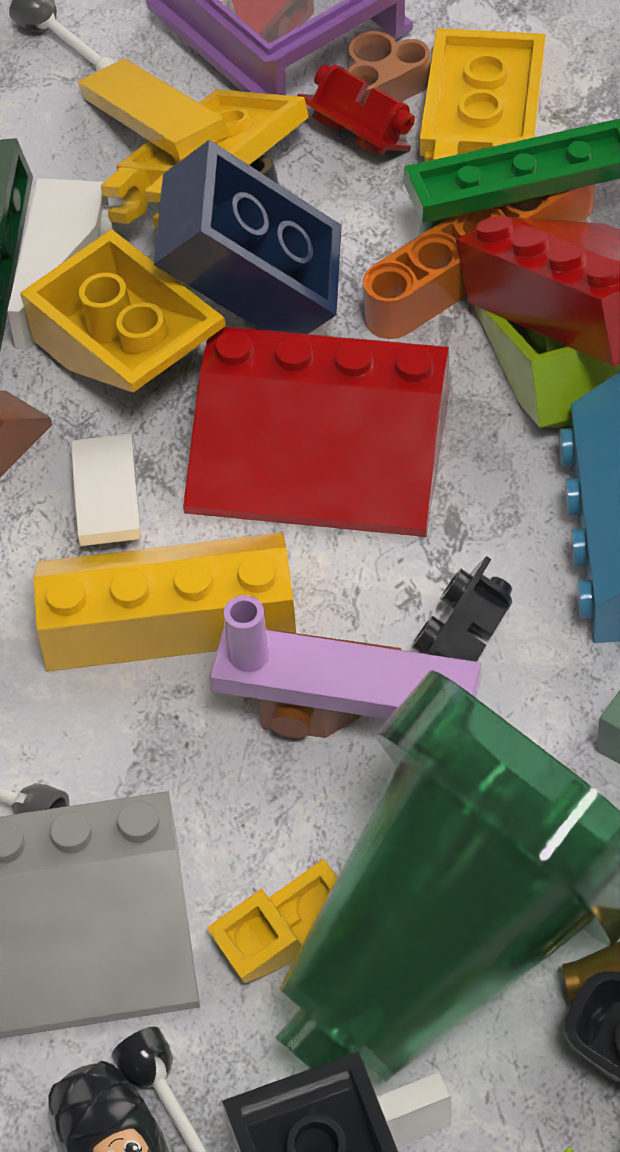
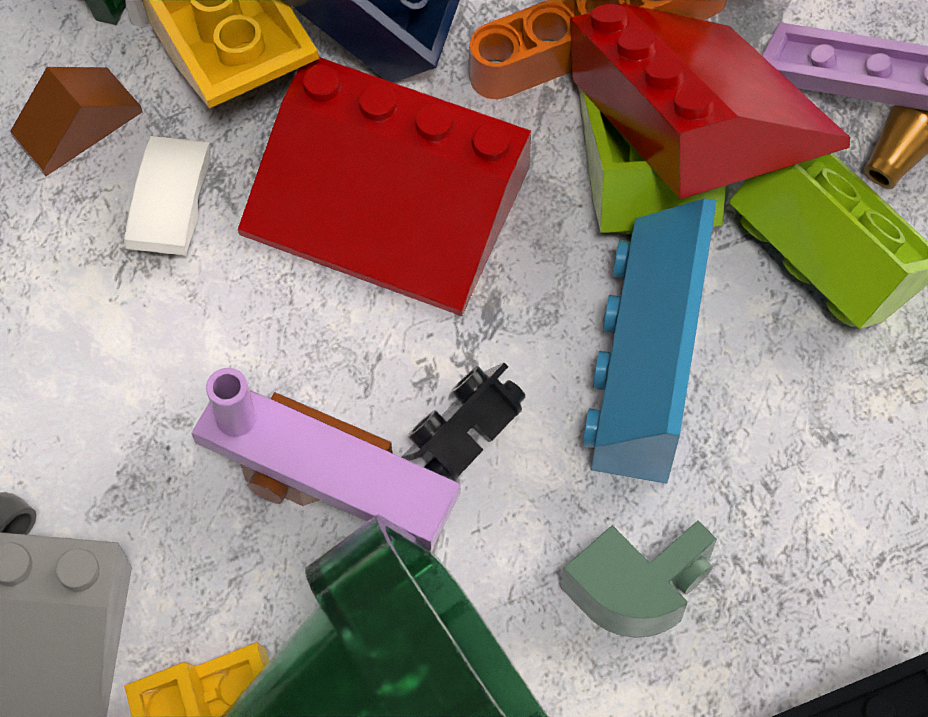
camera: 10 degrees right, 10 degrees up
yellow slope [33,532,297,672] -> none

